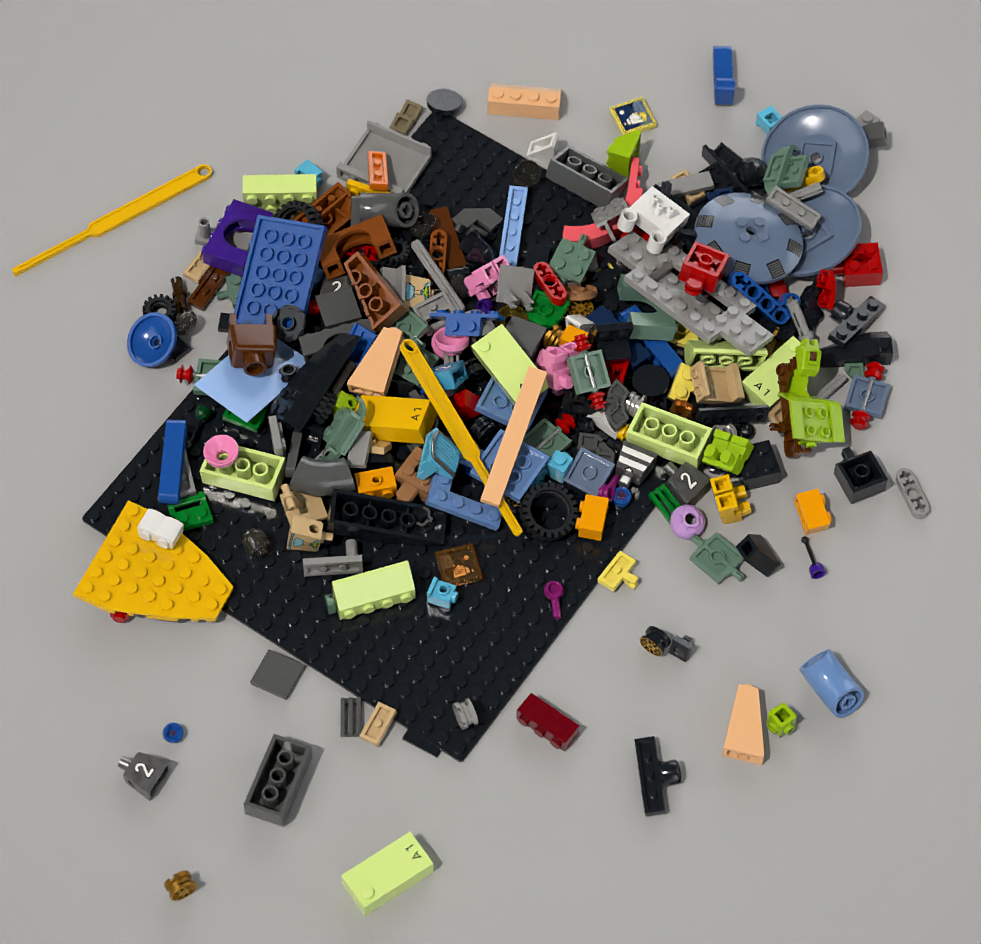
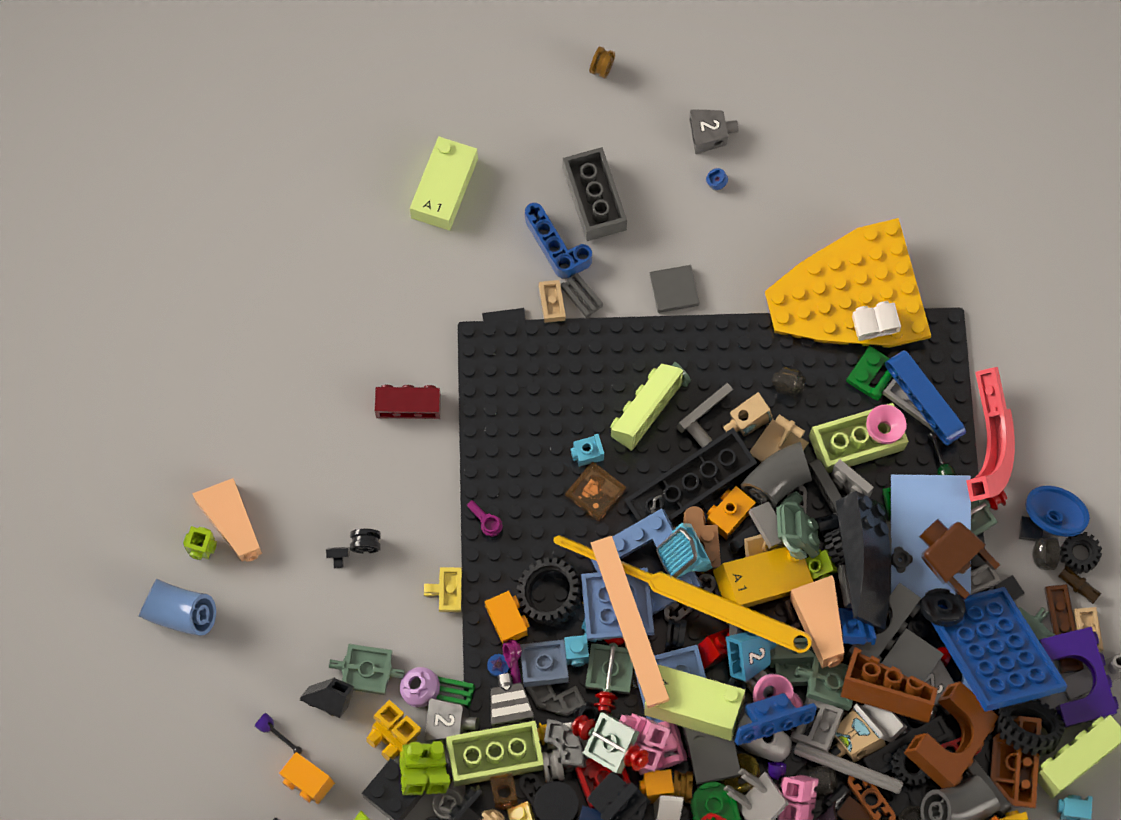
camera: 145 degrees right, 10 degrees up
light grey wheel [453,698,478,730] -> none
black plate [634,736,681,817] -> none
none -> blue beam [525,203,592,279]
none -> coral arch [966,367,1015,502]

